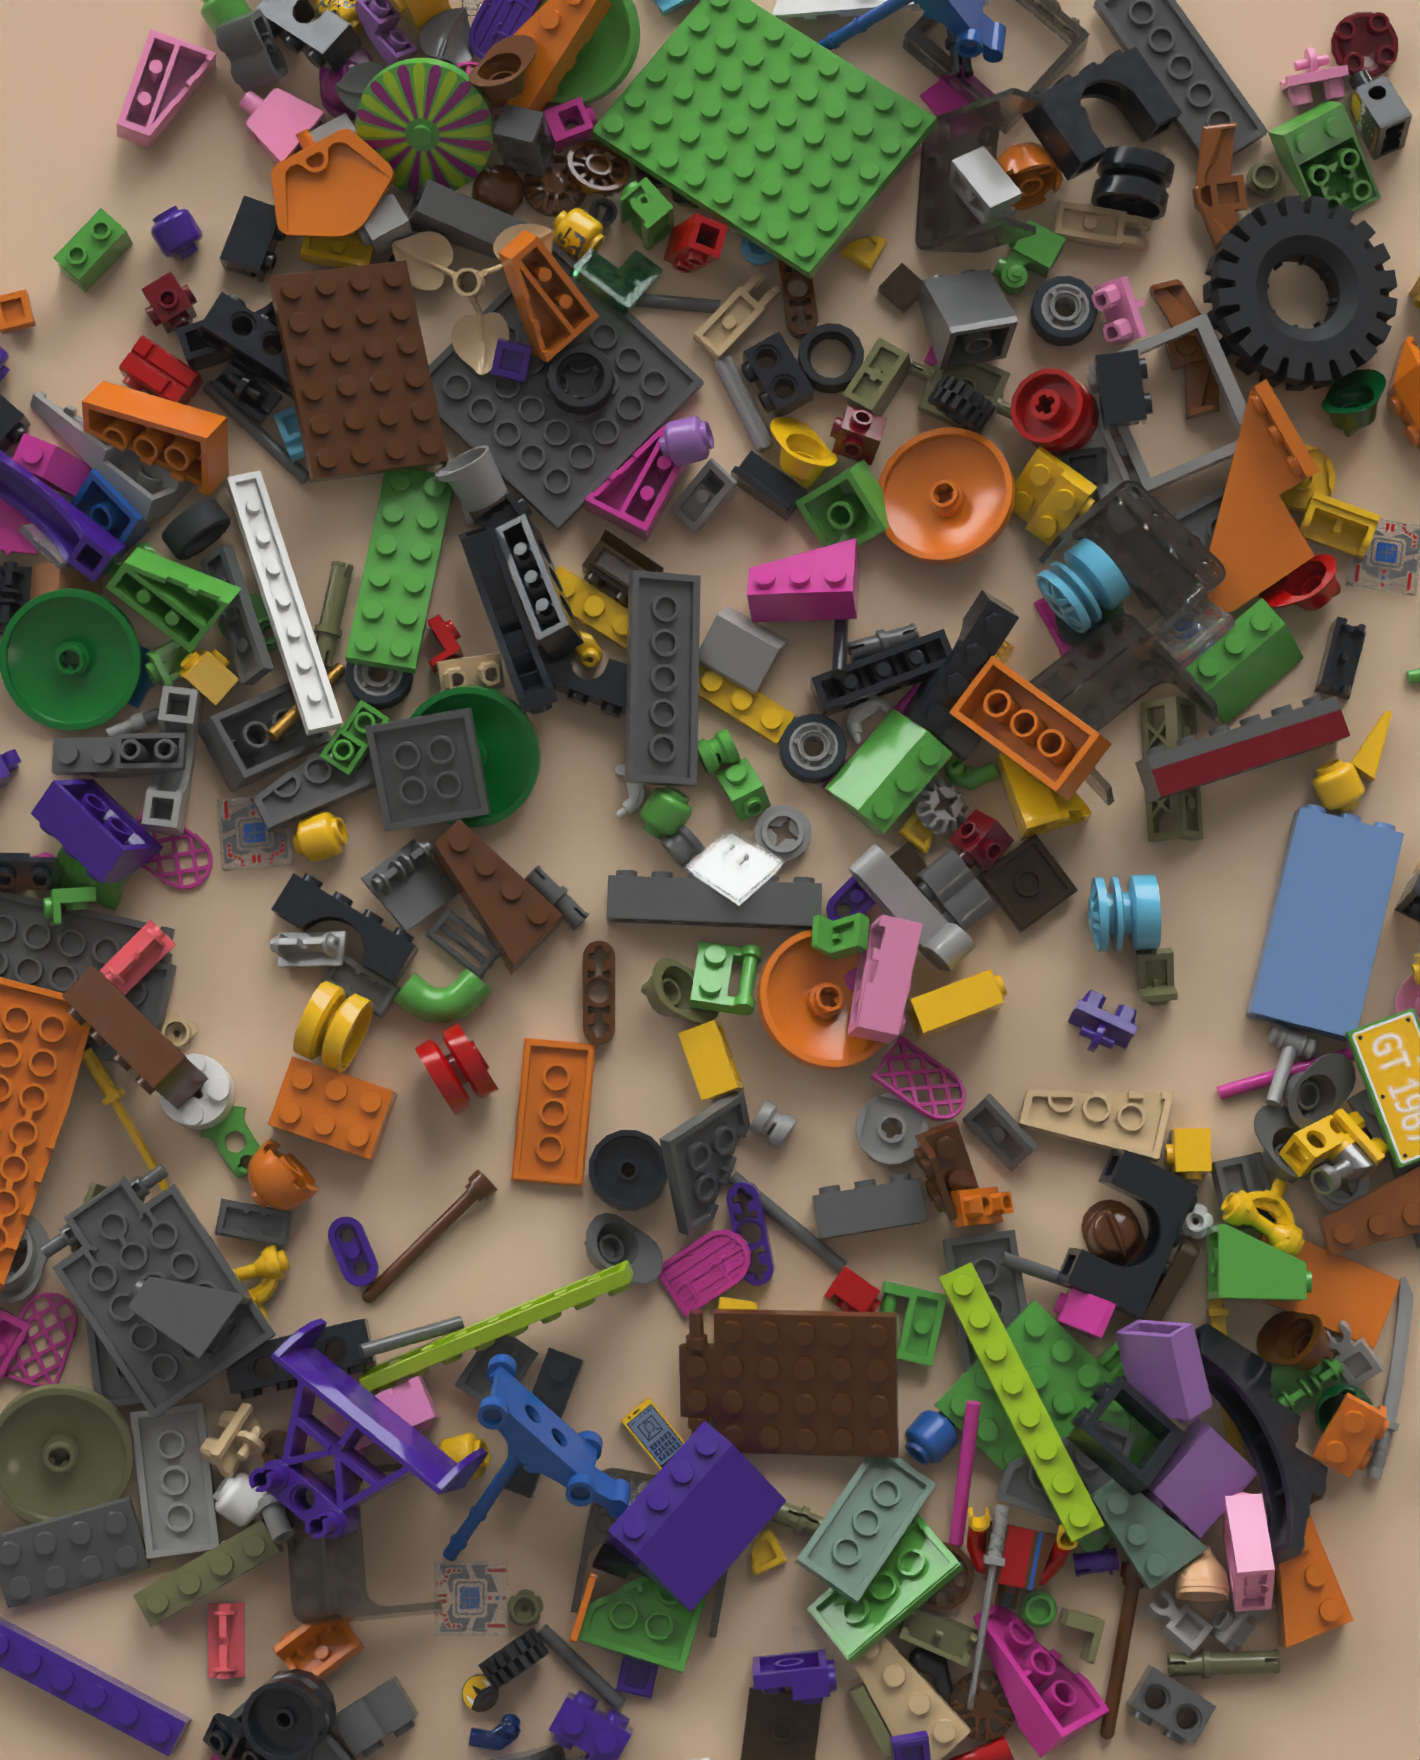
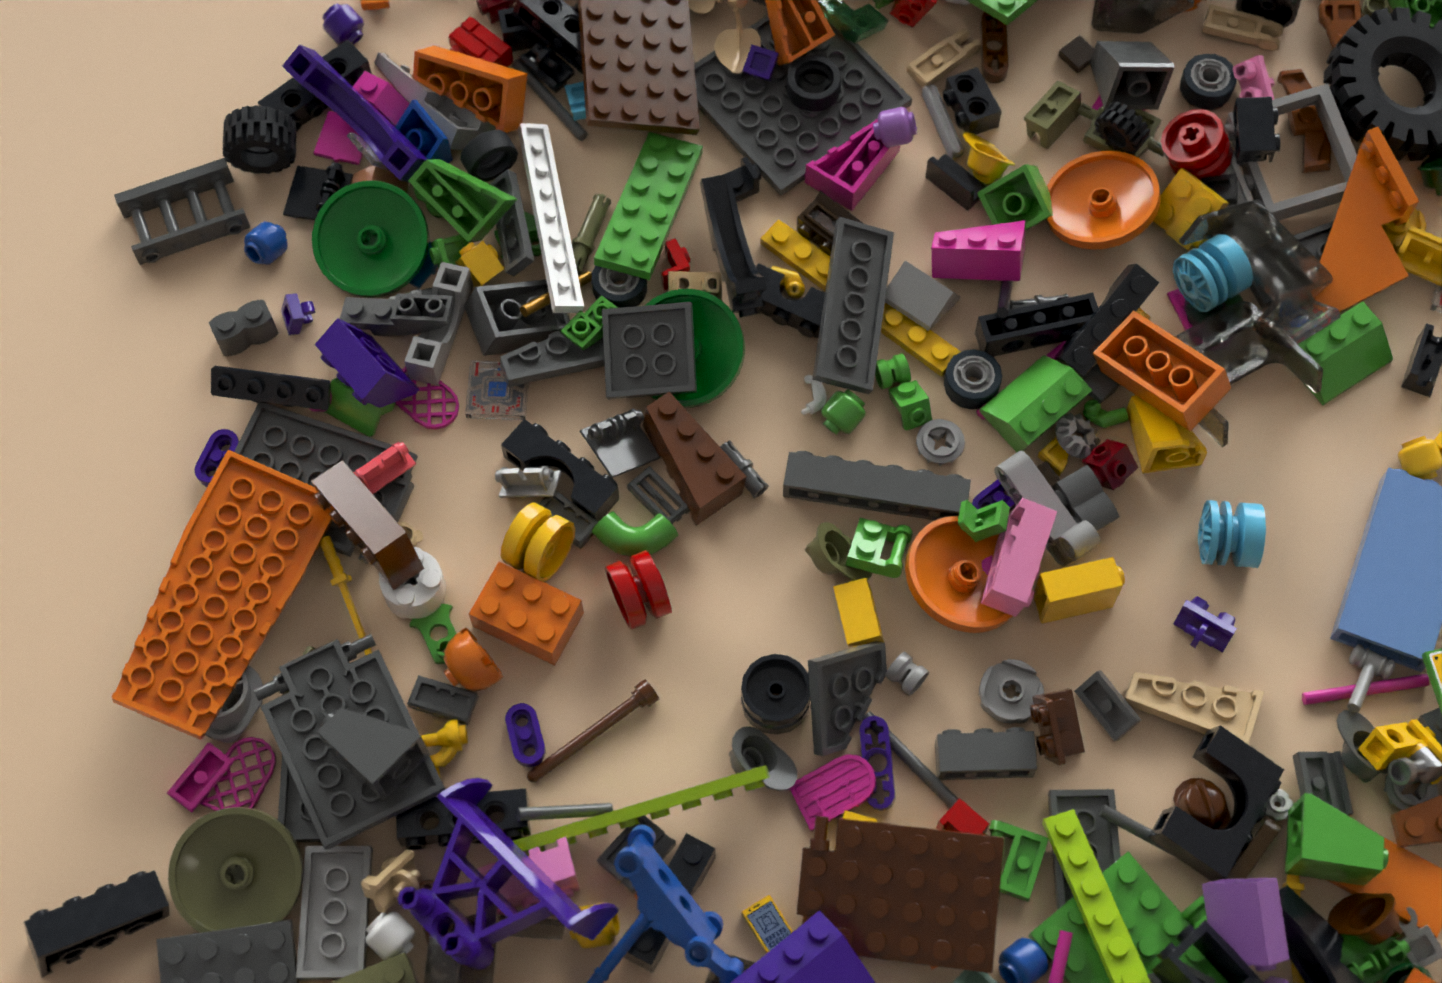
camera: 10 degrees right, 15 degrees down
bright green bracket [43,887,96,927] -> none
light grey pin [257,1494,295,1544] -> none
yellow head [293,812,348,863] -> none
light grey hat [435,445,507,526] -> none
black brick [495,514,584,658] -> none
orange tile [511,1038,596,1187] -> none
reddish brown beam [583,941,615,1045] -> none
dark grey bar [607,290,721,313] -> none
dark grey wheel [661,824,705,869] -> none
light grey slope [670,458,737,533] -> none
clear piece [685,826,785,906] -> none
medium azure plate [742,237,774,265] -> none
black tyre [798,323,864,394] -> none
dark red brick [830,405,887,465] -> none
yellow tile [840,236,888,272] -> none
white piece [847,699,891,744] -> none
dark pink window [870,1036,966,1122] -> none
orange hips [950,1187,1014,1228] -> none
dark brown plate [978,834,1078,933] -> none
bright green brick [992,220,1066,295] -> none
dark pink slope [1052,1288,1116,1340] -> none
brick [1135,694,1350,803] -> none
olive bracket [1136,948,1178,1006] -> none
olive fence [1140,696,1203,842] -> none
yellow brick [1164,1128,1212,1181] -> none
yellow piece [1221,1179,1304,1256] -> none
red piece [1259,554,1341,611] -> none
dark grey piece [1282,1053,1356,1129] -> none

